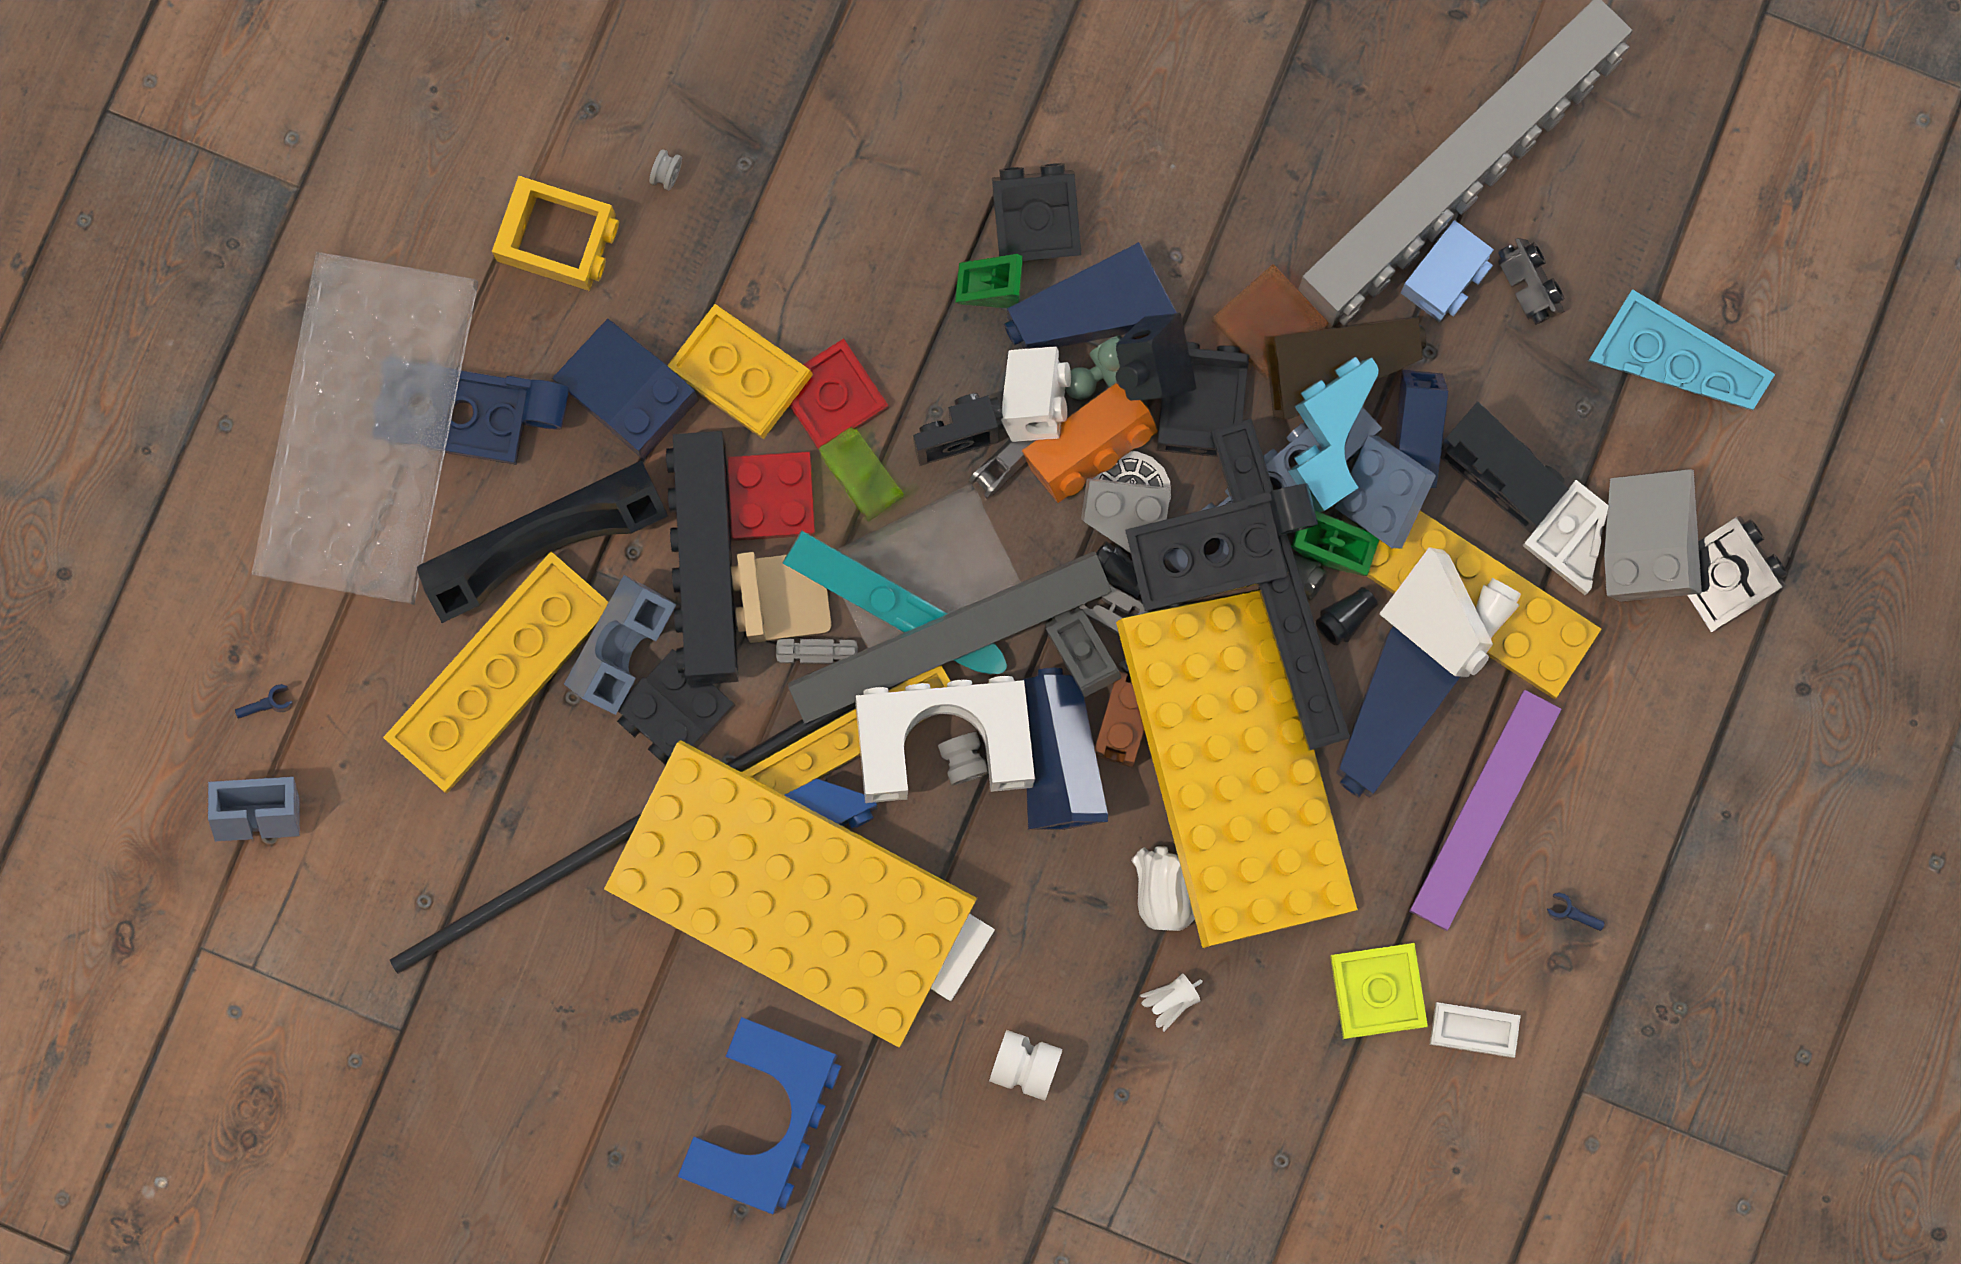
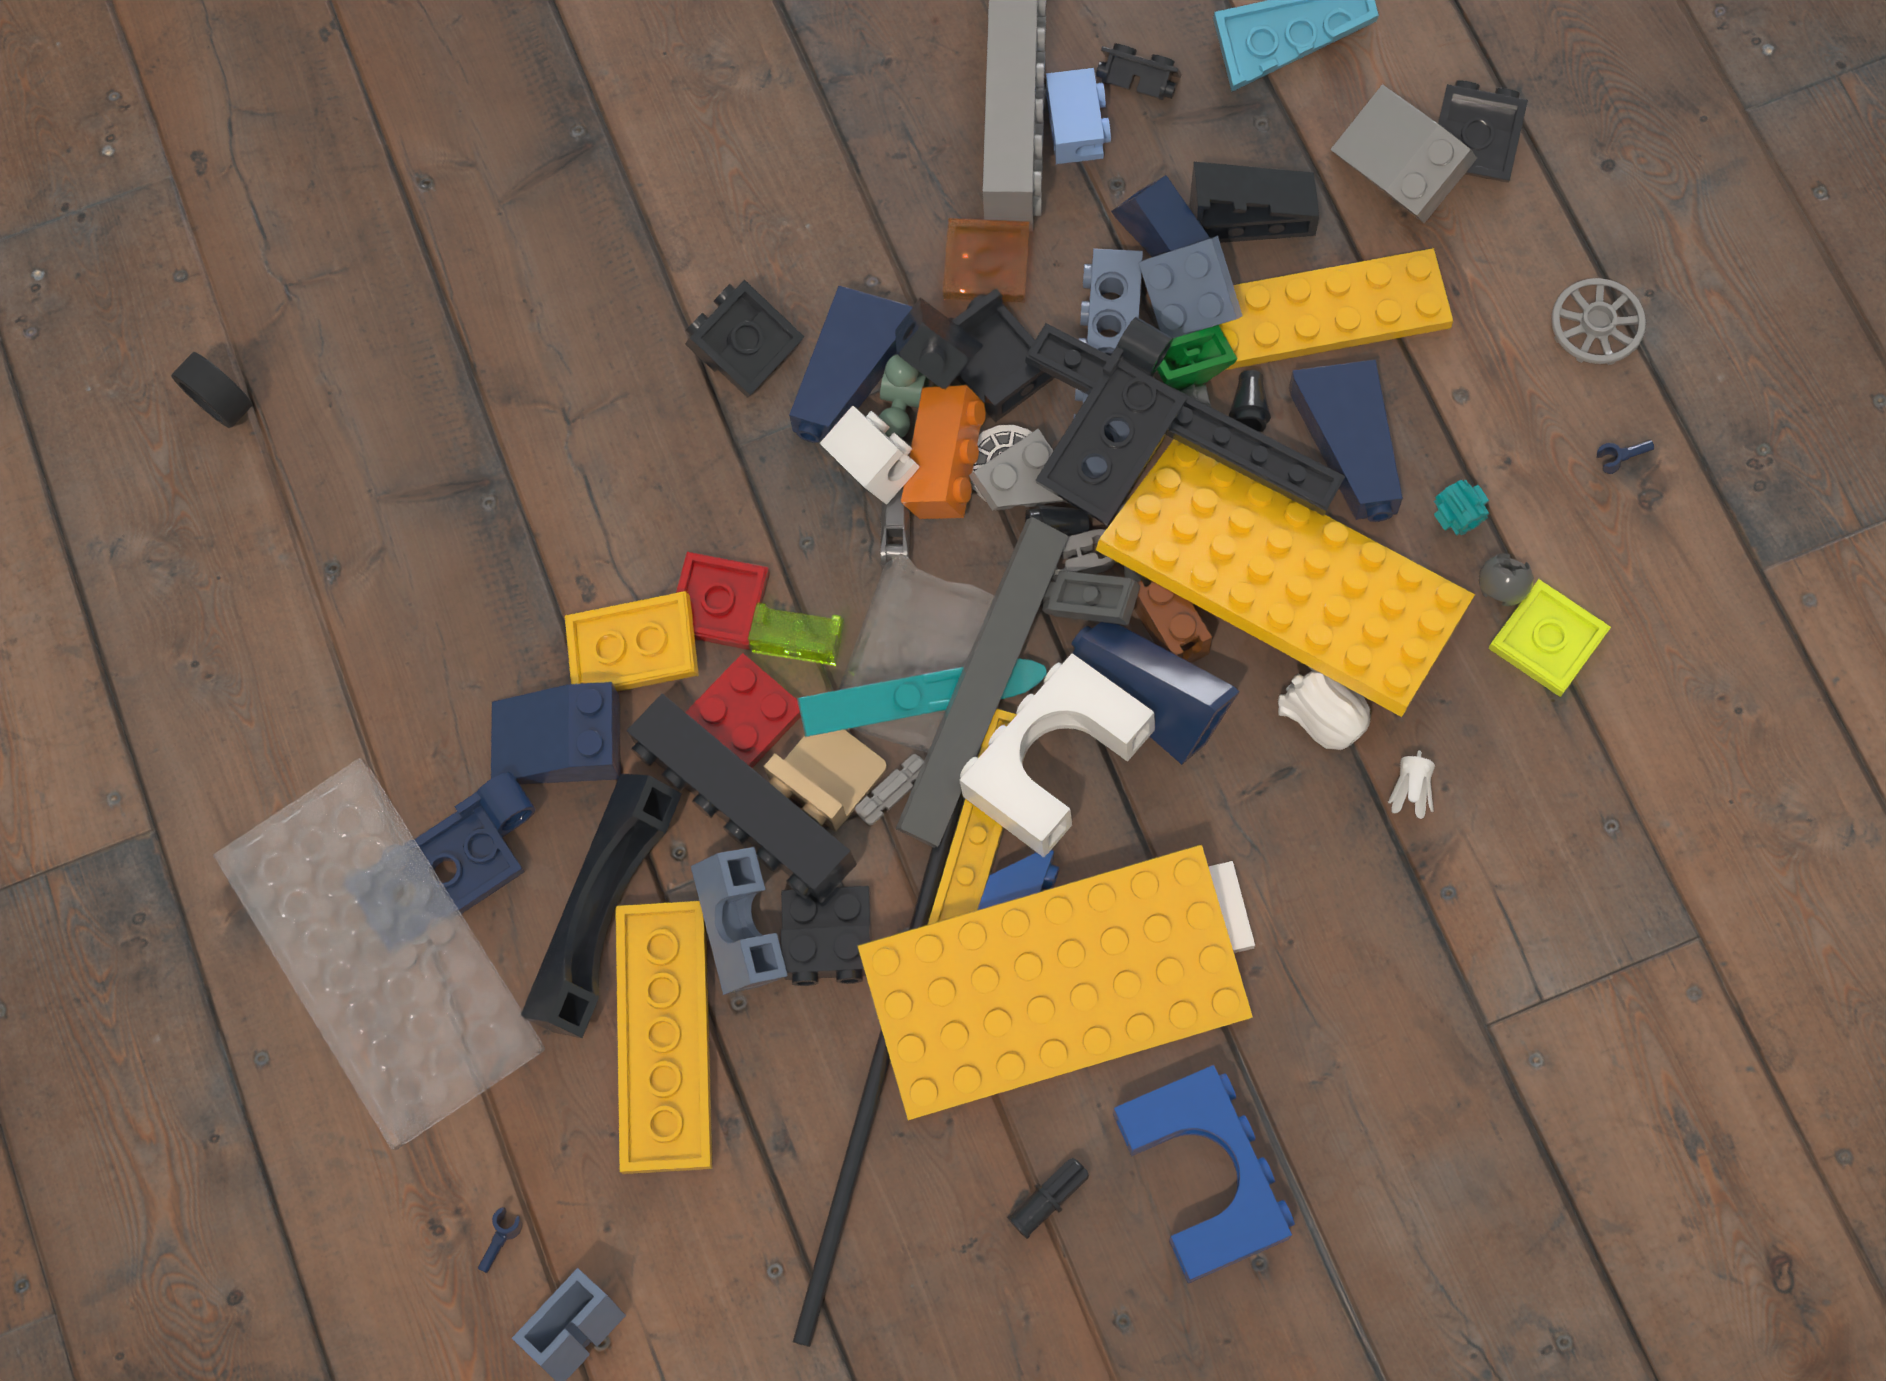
camera: 40 degrees left, 10 degrees down
yellow window [492,176,619,291] -> none
light grey bush [649,149,682,191] -> none
black plate [913,393,1004,466] -> none
light grey wheel [938,732,989,785] -> none
green slope [955,254,1023,308] -> none
white wheel [989,1030,1063,1101] -> none
dark brown slope [1264,318,1426,419] -> none
medium azure arch [1288,357,1379,512] -> none
white slope [1380,547,1493,677] -> none
medium lavender tile [1409,690,1561,931] -> none
white tile [1429,1002,1521,1058] -> none
white cone [1476,578,1521,639] -> none
white wing [1523,480,1609,595] -> none
none -> black axle [1007,1158,1089,1239]
none -> teal gear [1434,480,1490,536]
none -> dark grey piece [1478,553,1534,606]
none -> light grey wheel [1551,278,1646,365]

